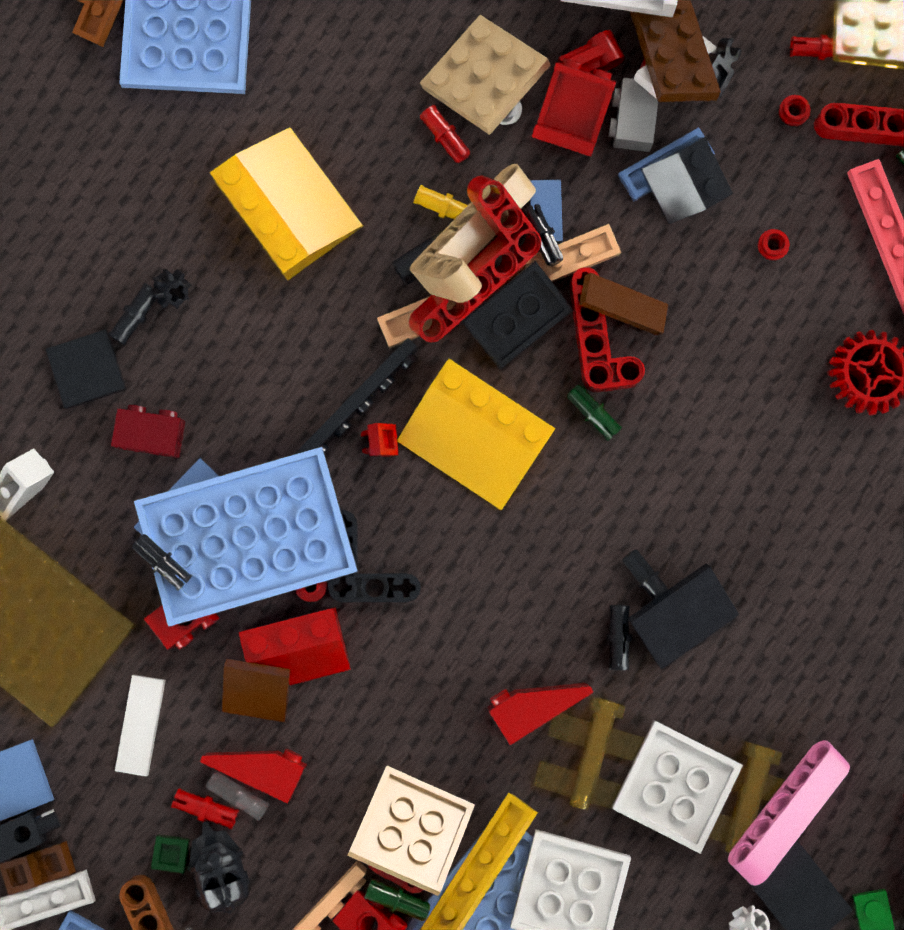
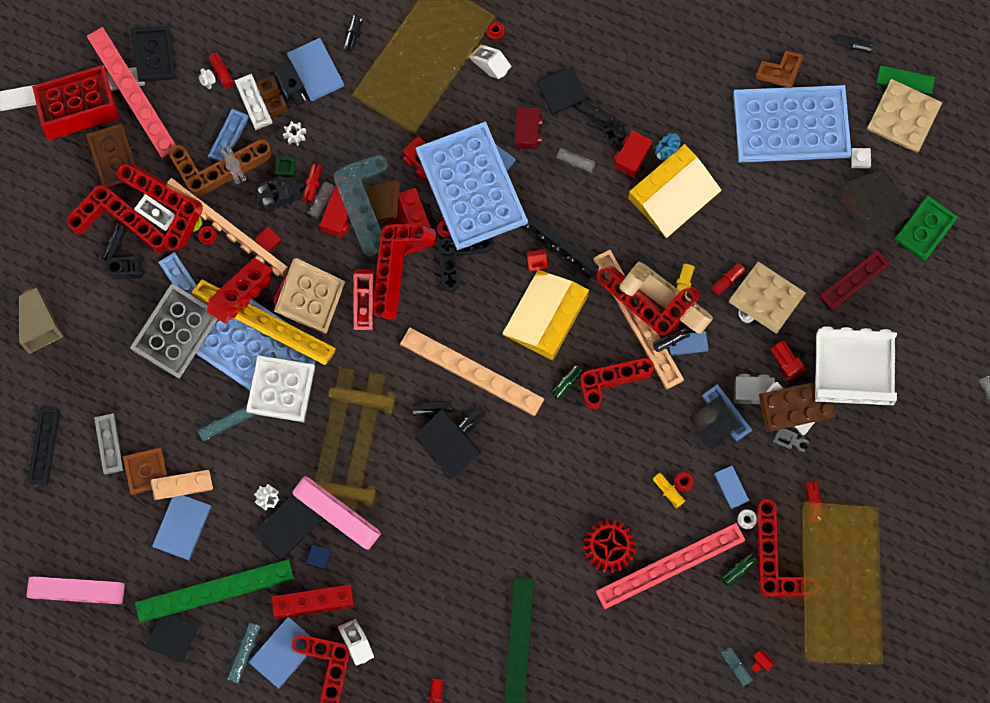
camera: 85 degrees right, 10 degrees down
white tile [115,675,166,776] -> none
black axle [132,534,192,591] -> none
dark green axle [364,878,430,921] -> none
black tile [461,260,573,369] -> none
red slope [488,683,594,745] -> none
red panel [532,58,617,157] -> none
reddish brown tile [579,273,668,335] -> none
white plate [612,720,743,854] -> none
red plate [779,95,811,126] -> none
none -> red tile [254,227,282,253]
none -> white gear [283,121,306,146]
none -> dark blue tile [306,545,331,570]
none -> clear light blue beam [334,155,388,257]
none -> red slope [354,269,374,330]
none -> red beam [372,224,436,320]
none -> light nougat plate [400,328,544,416]
none -> clear pin [557,148,595,173]
none -> red brick [613,131,652,178]
none -> yellow axle [653,473,686,509]
none -> dark azure gear [655,133,681,160]
none -> medium blue tile [714,466,749,509]
none -> white plate [737,509,757,529]

